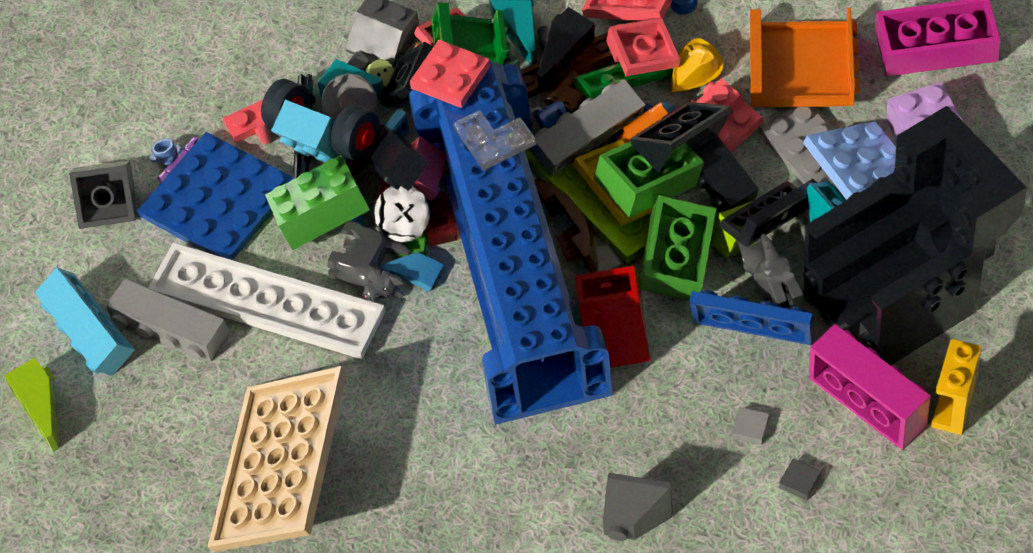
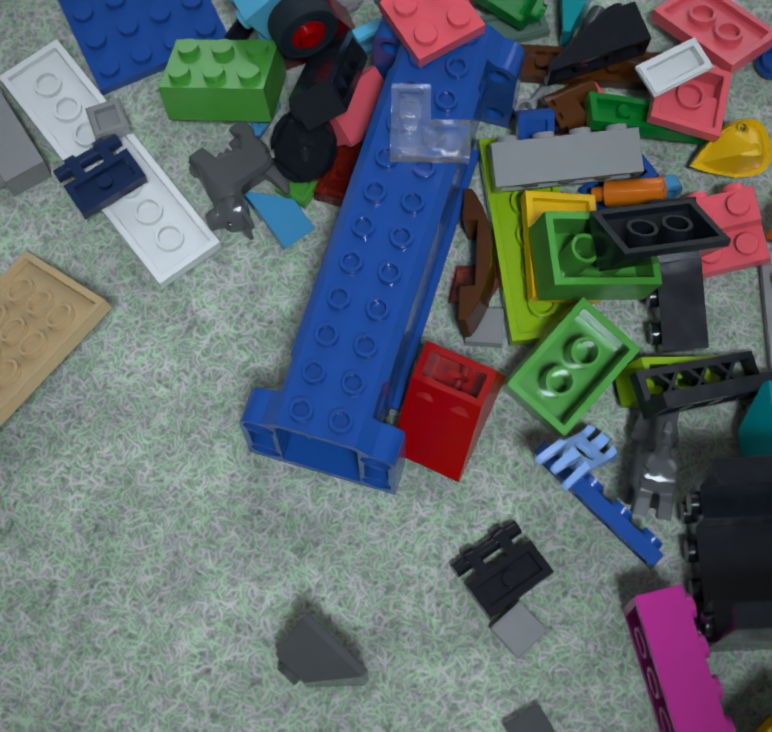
camera: 25 degrees right, 15 degrees up
none -> dark blue plate [53,134,148,220]
none -> light grey tile [85,97,132,140]
none -> black plate [450,520,554,620]
none -> light blue piece [534,425,618,491]
none -> white tile [635,37,714,98]

